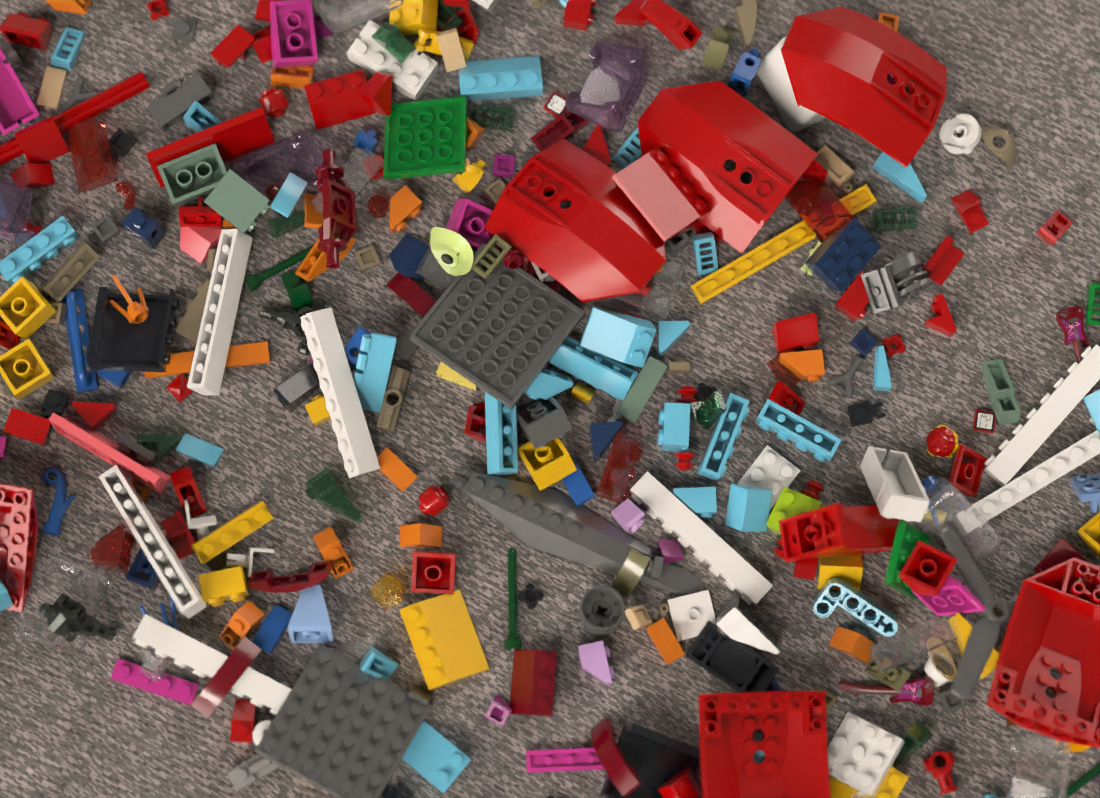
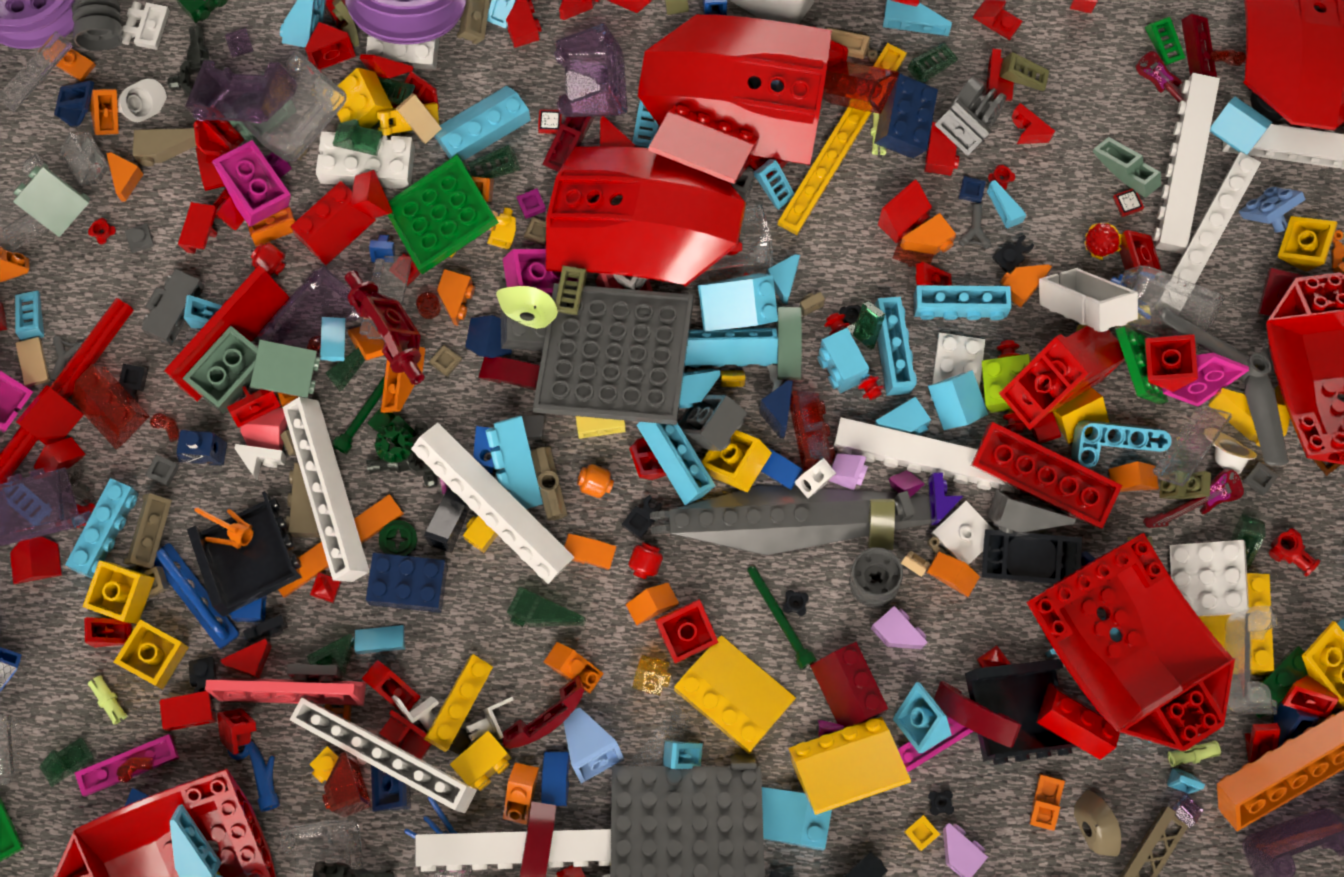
camera: 25 degrees left, 5 degrees down
dark red plate [503,250,524,270] -> none
none -> red panel [217,708,256,755]
none -> white slope [235,444,286,480]
none -> black plate [243,615,288,643]
none -> yellow brick [309,746,349,784]
none -> dark blue brick [366,553,448,613]
none -> dark green gear [374,425,413,463]
none -> dark green gear [379,520,418,556]
none -> orange head [577,464,614,498]
none -> black plate [622,495,662,540]
none -> yellow slope [788,716,911,815]
none -> white leg [795,458,836,499]
none -> medium azure slope [893,682,952,753]
none -> dark purple slope [928,473,963,525]
none -> red arch [970,422,1123,529]
none -> red tile [976,646,1010,668]
none -> olive slope [999,52,1049,91]
none -> orange slope [999,264,1052,308]

